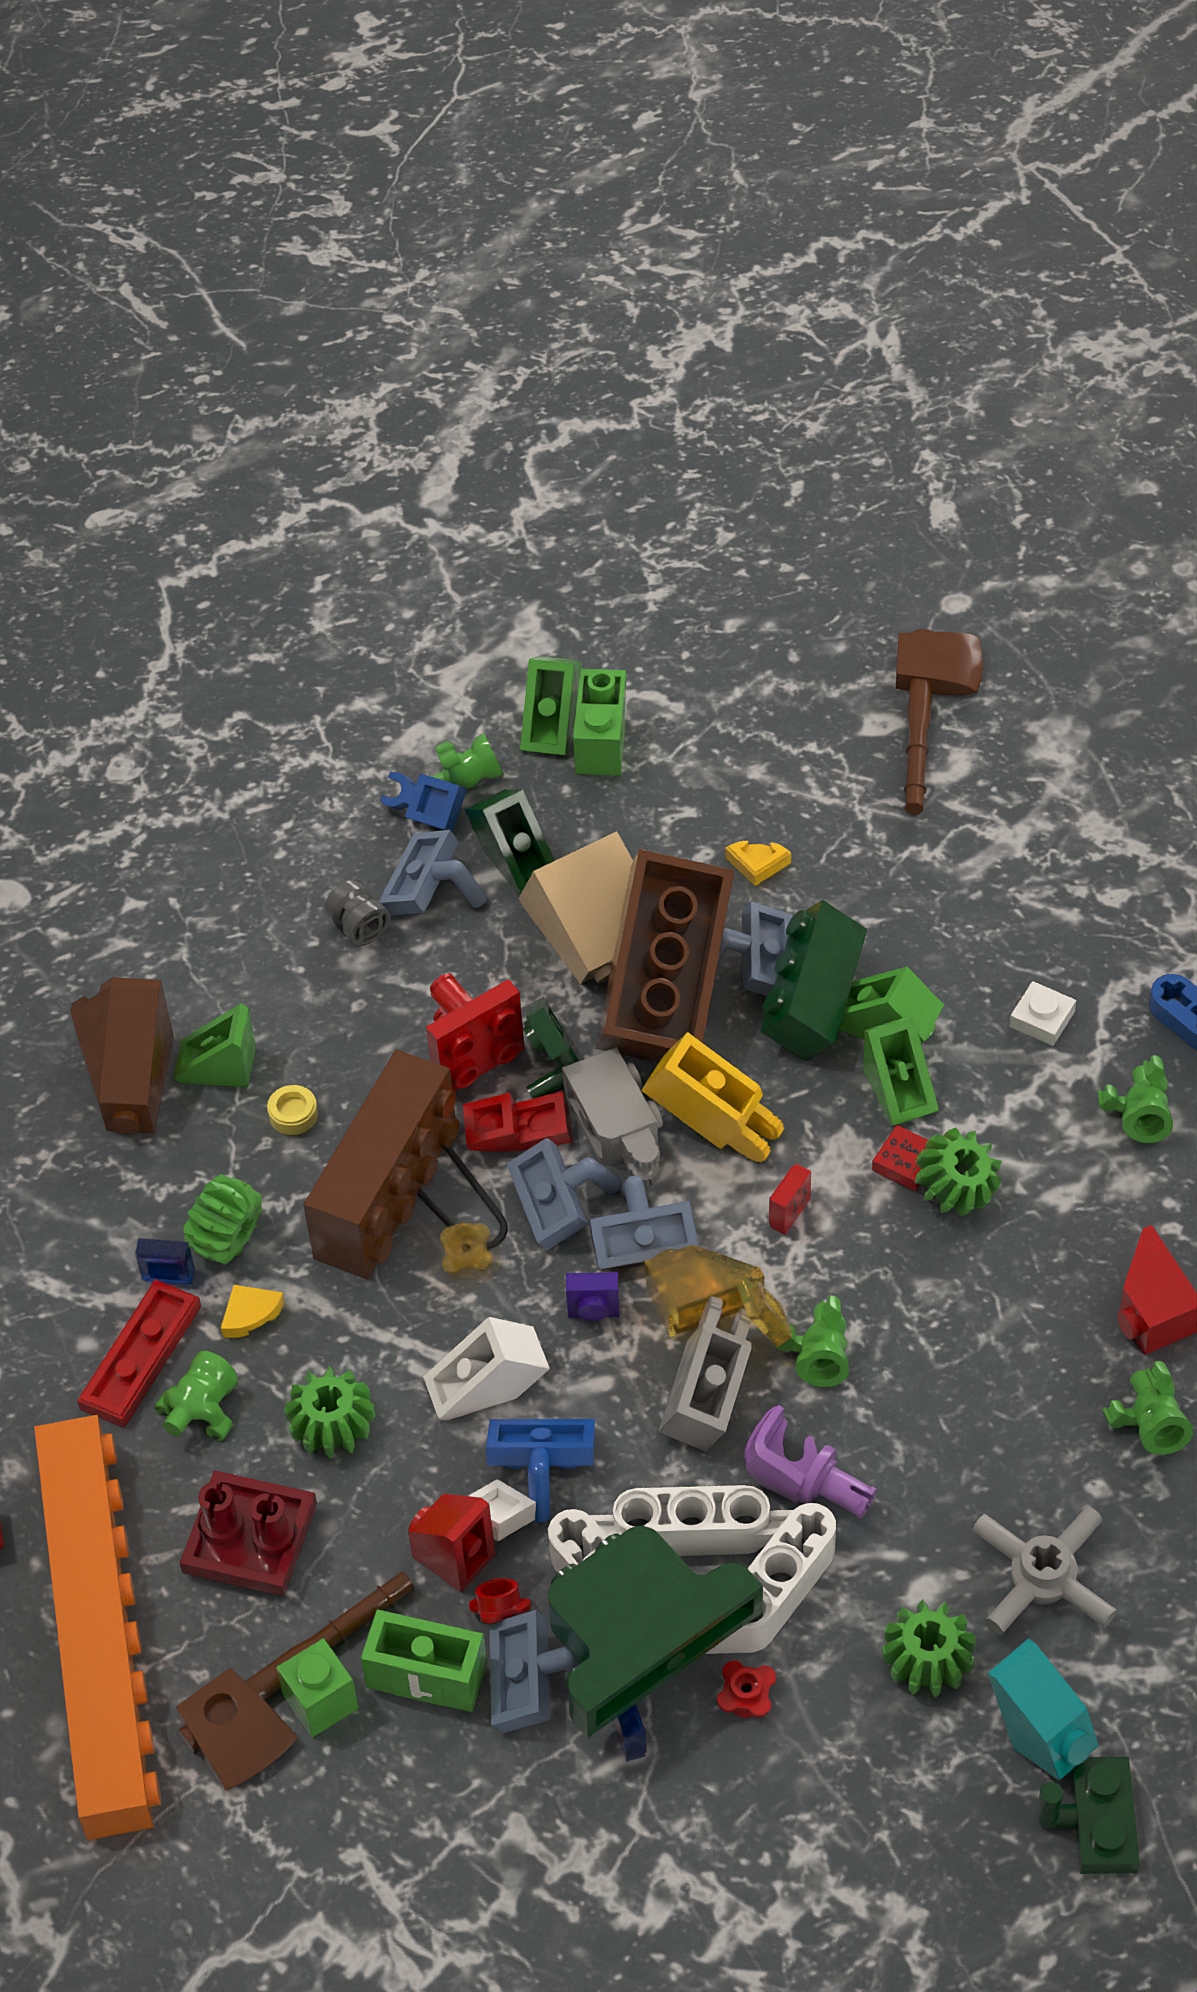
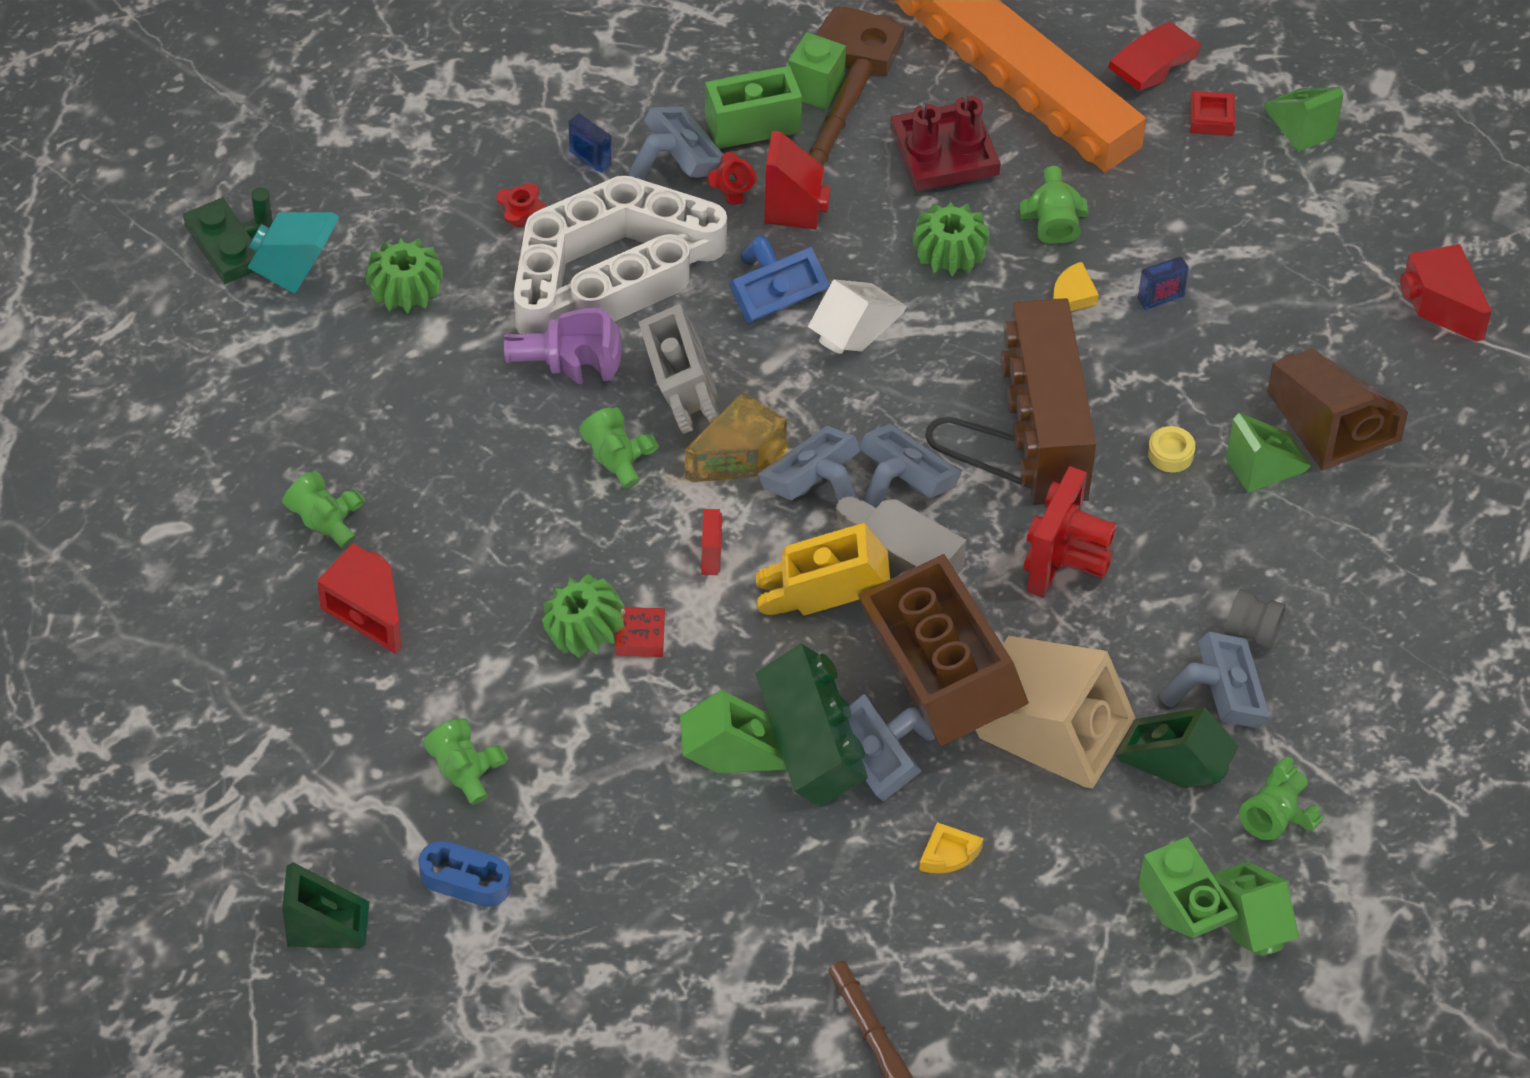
camera: 145 degrees right, 0 degrees up
red tile [77,1279,201,1429] -> none
bright green gear [184,1174,262,1264] -> none
blue plate [380,772,467,832] -> none
clear yellow plate [440,1223,492,1274] -> none
red slope [463,1091,573,1152] -> none
white plate [469,1479,536,1541] -> none
dark green plate [523,996,579,1099] -> none
dark green brick [548,1526,763,1739] -> none
dark purple plate [566,1272,620,1321] -> none
clear yellow tile [737,1276,792,1347] -> none
bright green slope [863,1015,939,1126] -> none
light grey bar [973,1507,1117,1635] -> none
white plate [1009,981,1076,1046] -> none

